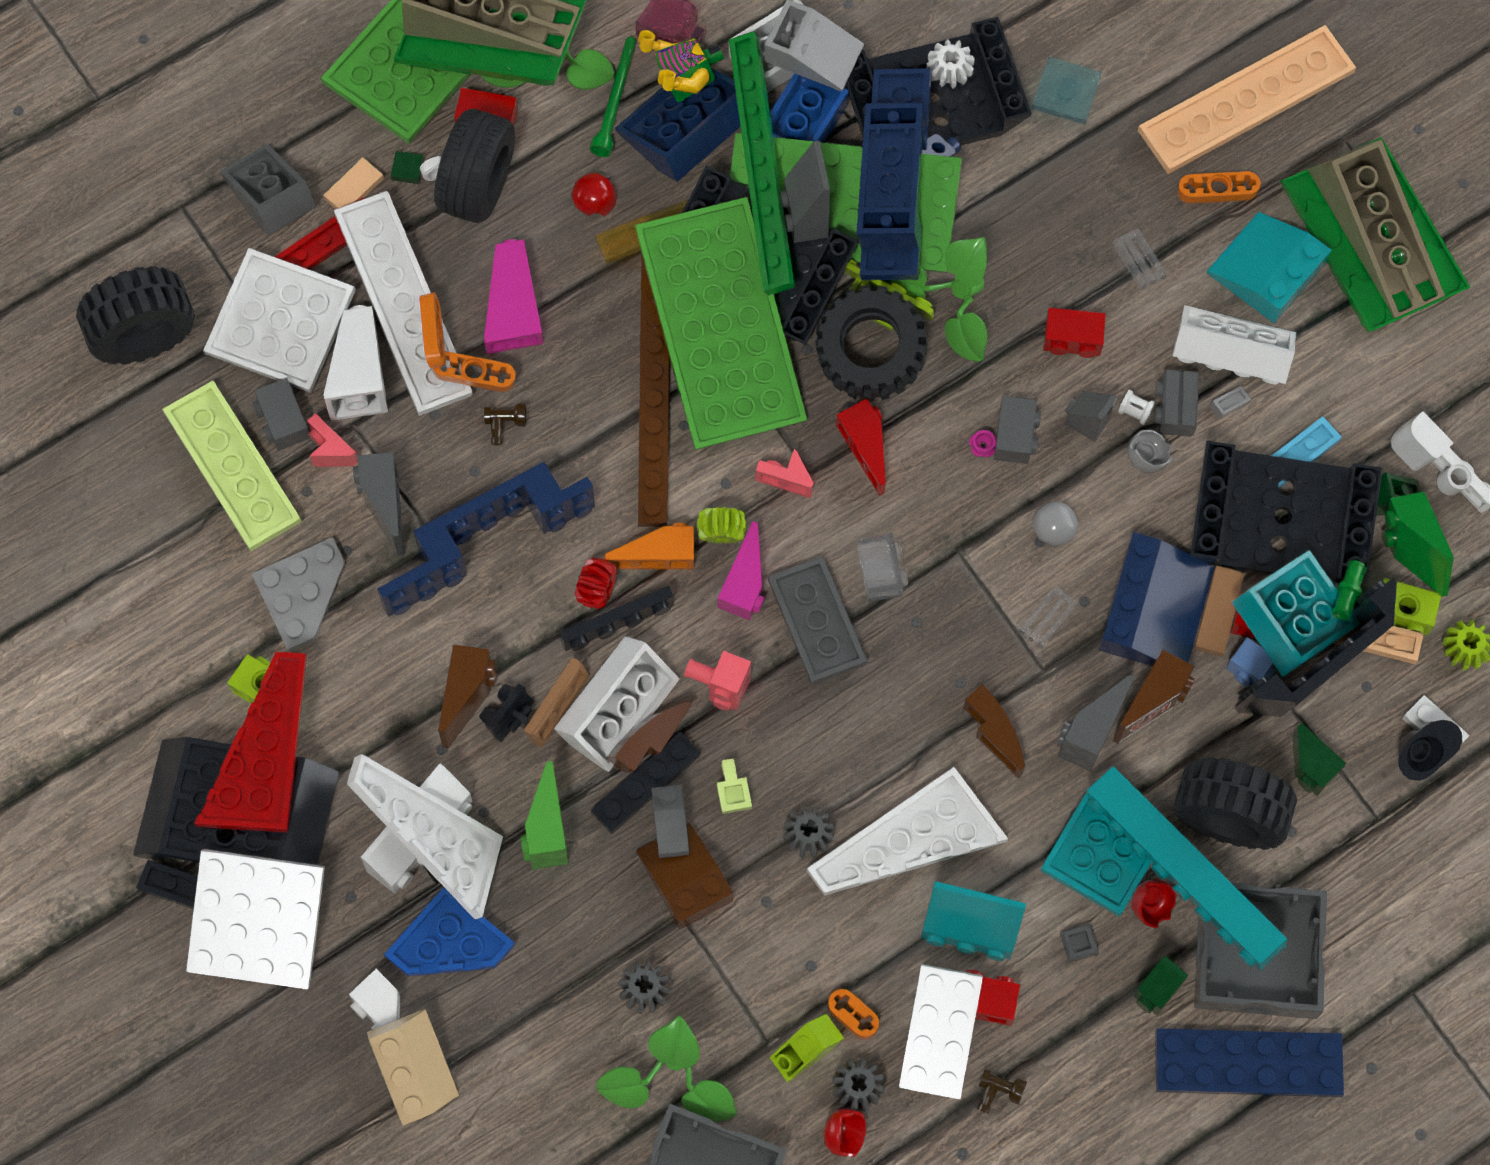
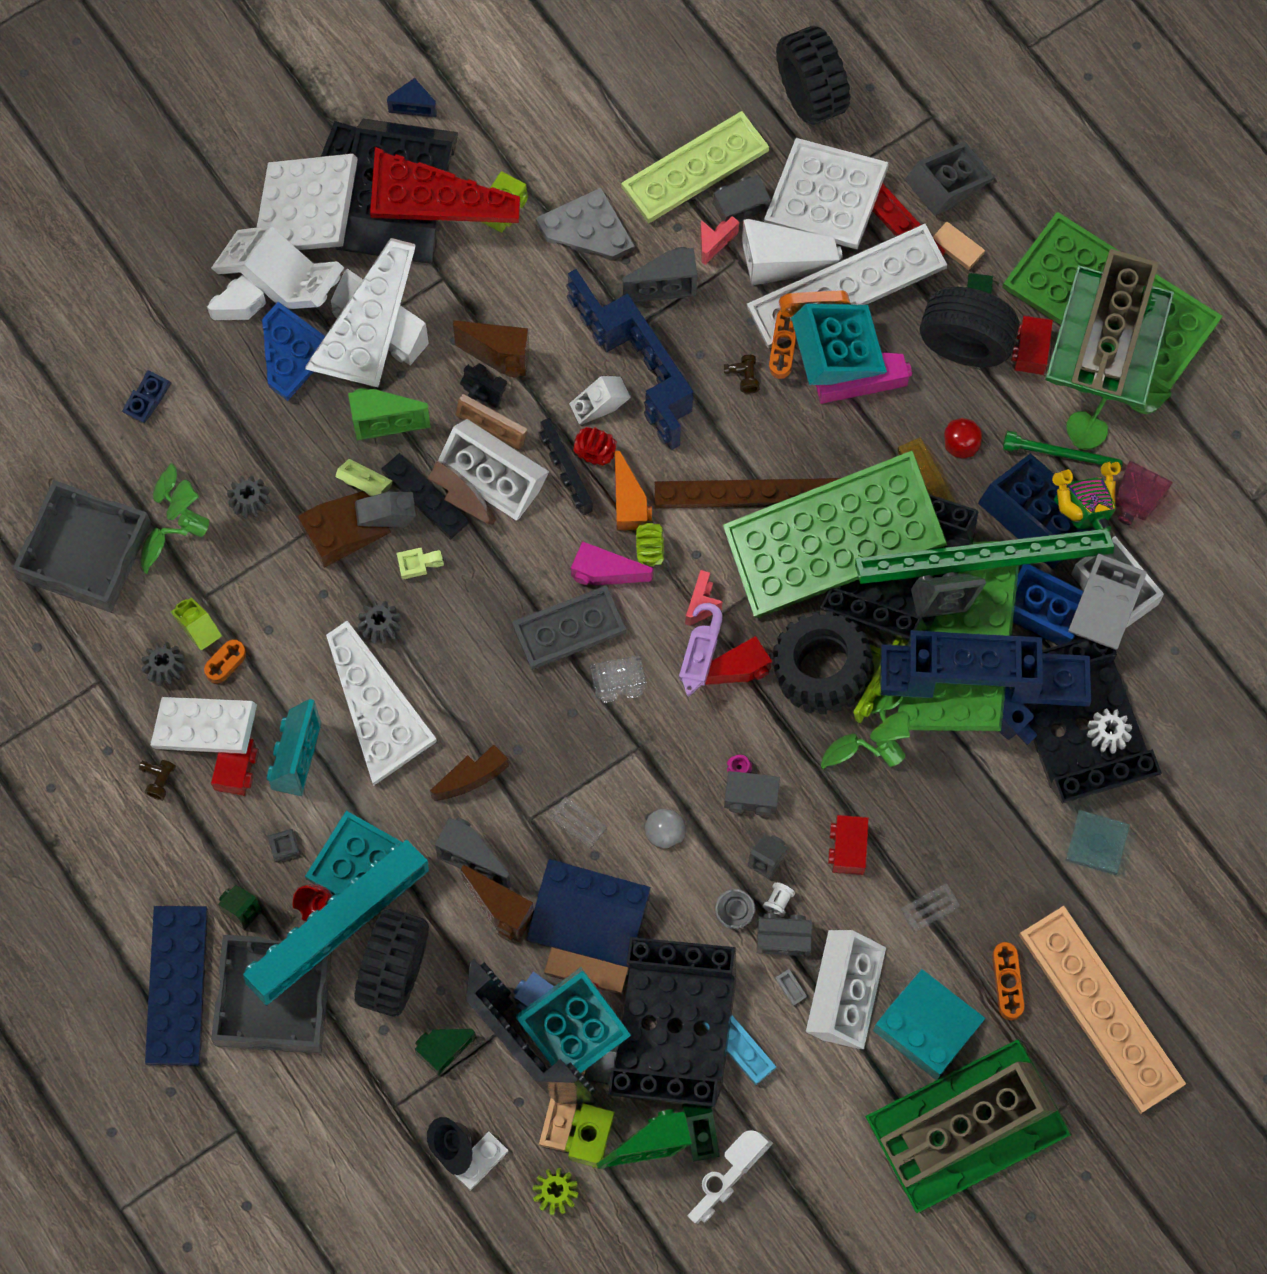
camera: 90 degrees right, 0 degrees up
tan slope [367,1009,459,1126] -> none
coral brick [684,651,751,711] -> none
red hair [823,1109,866,1157] -> none
green pin [1332,560,1367,621] -> none
none -> dark blue slope [122,370,172,423]
none -> white bracket [211,226,344,309]
none -> yellowish green plate [335,459,393,496]
none -> dark blue slope [387,78,437,117]
none -> white slope [569,376,631,425]
none -> lavender plate [679,603,722,697]
none -> teal slope [791,304,887,385]

